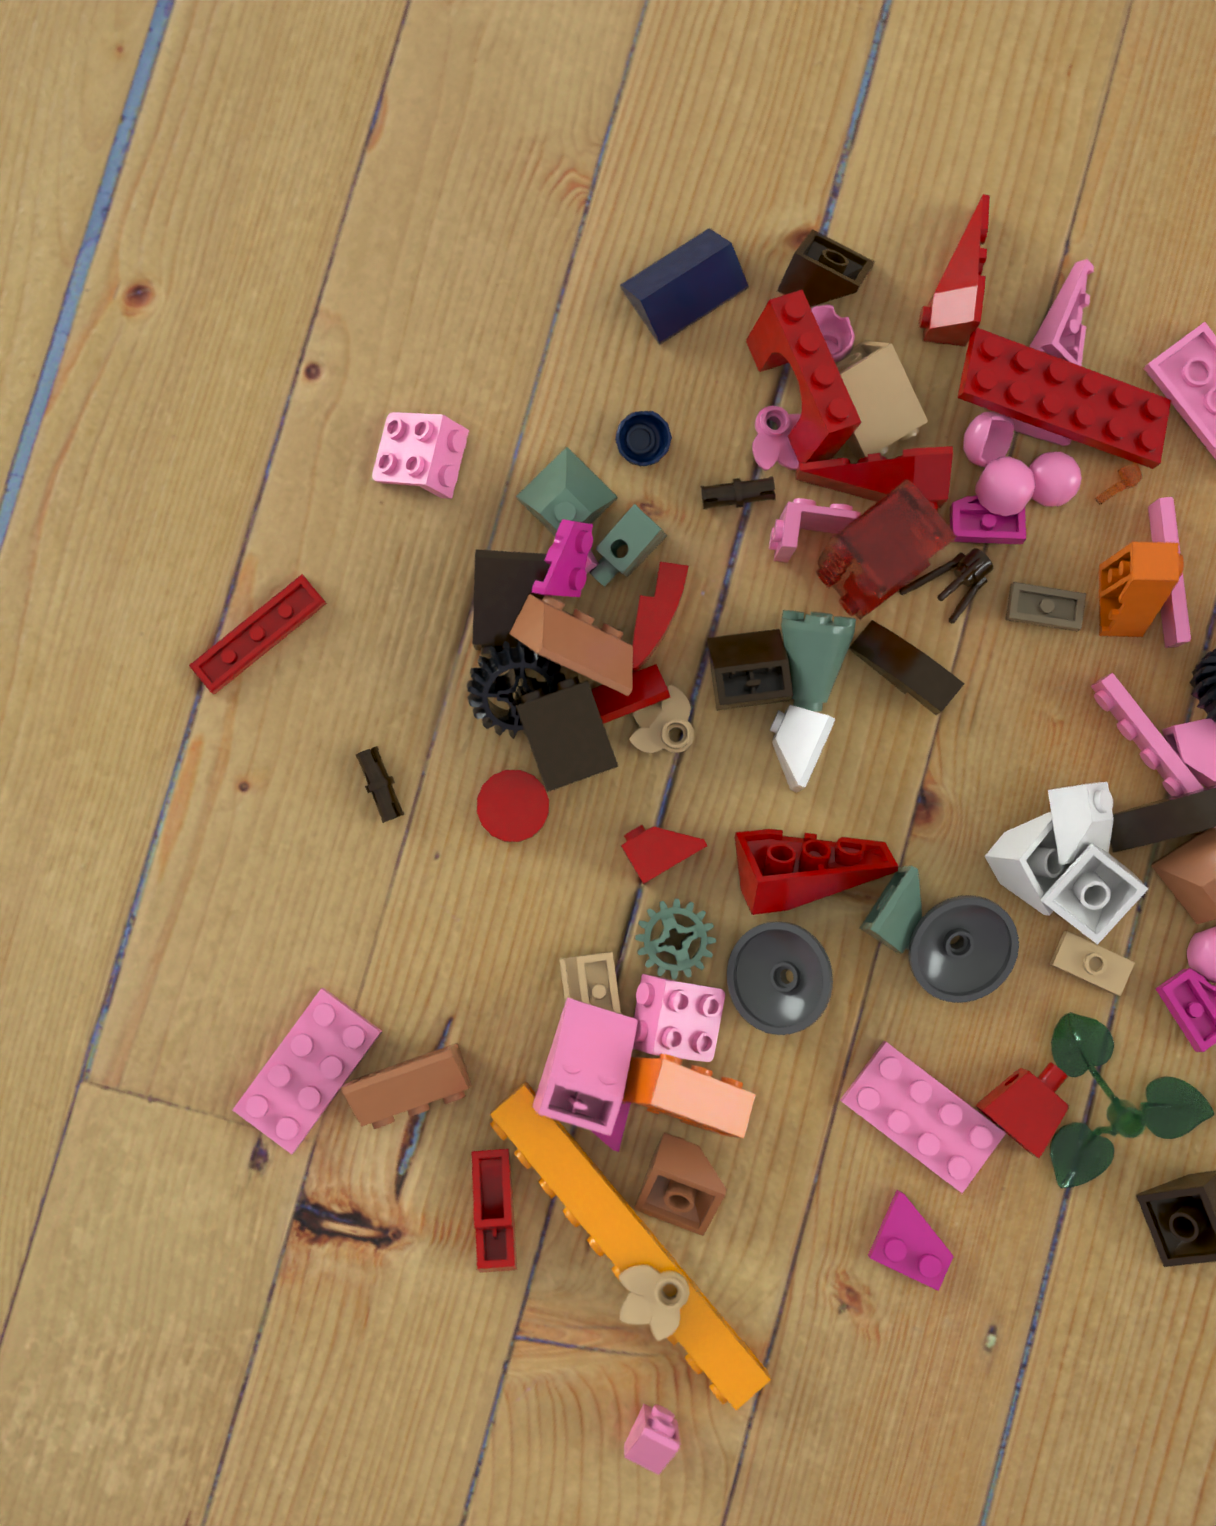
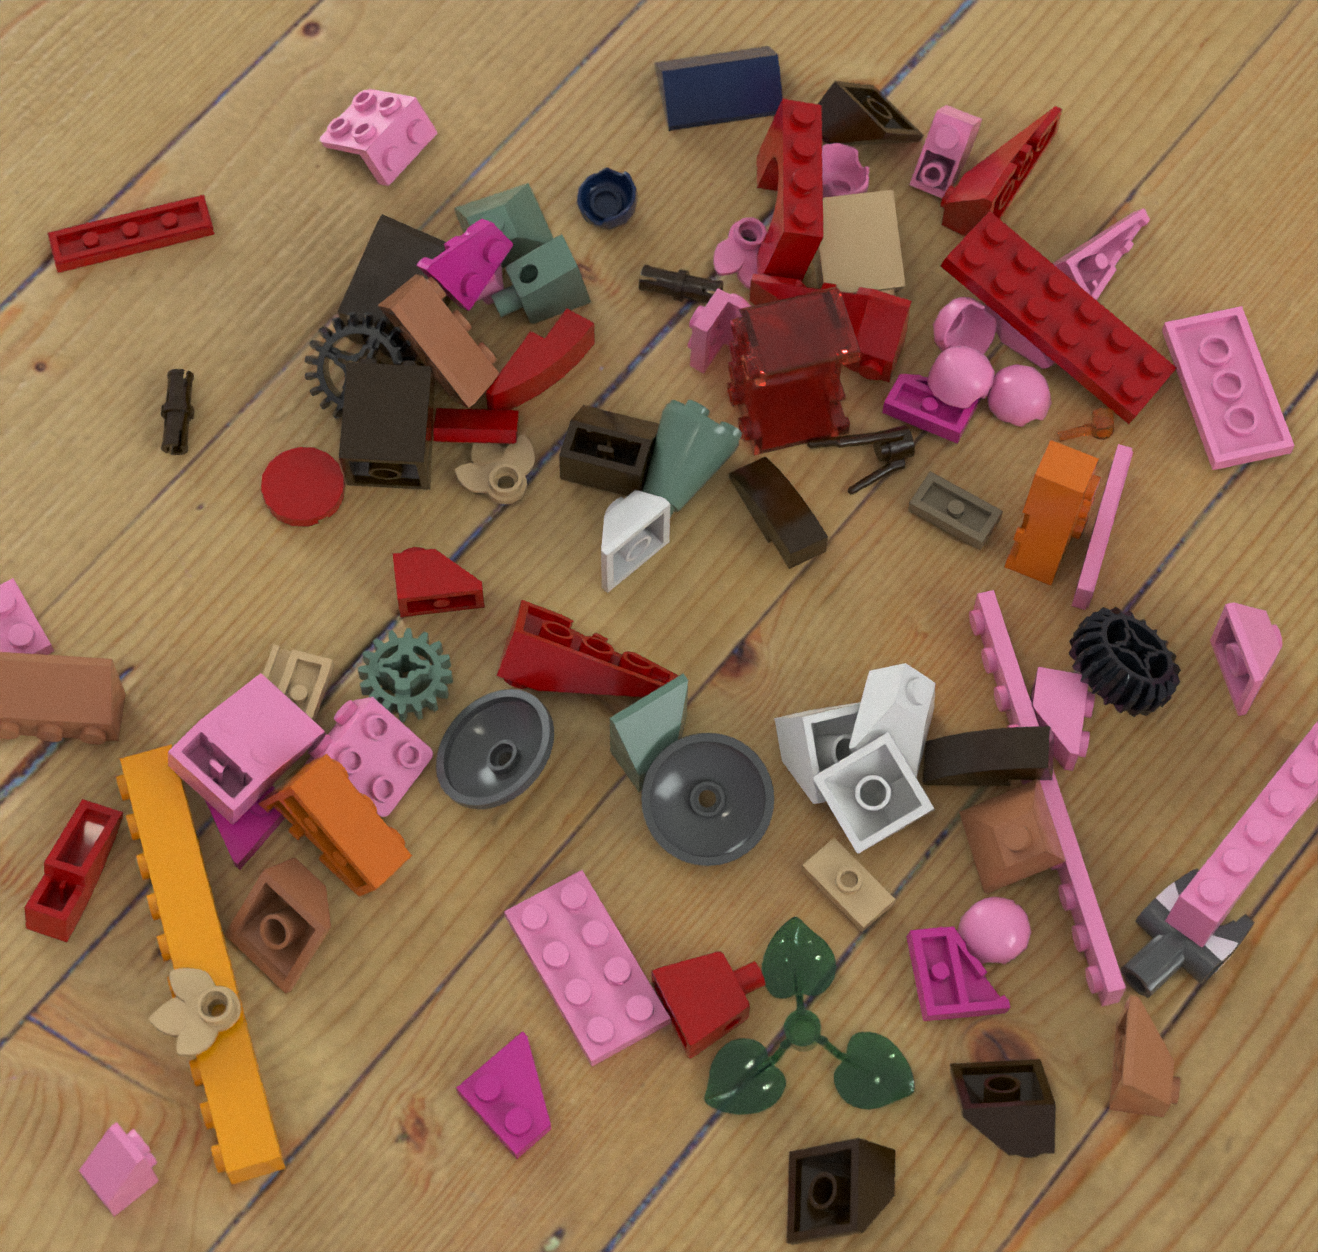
camera: 20 degrees right, 20 degrees down
none -> bright pink slope [910,105,983,198]

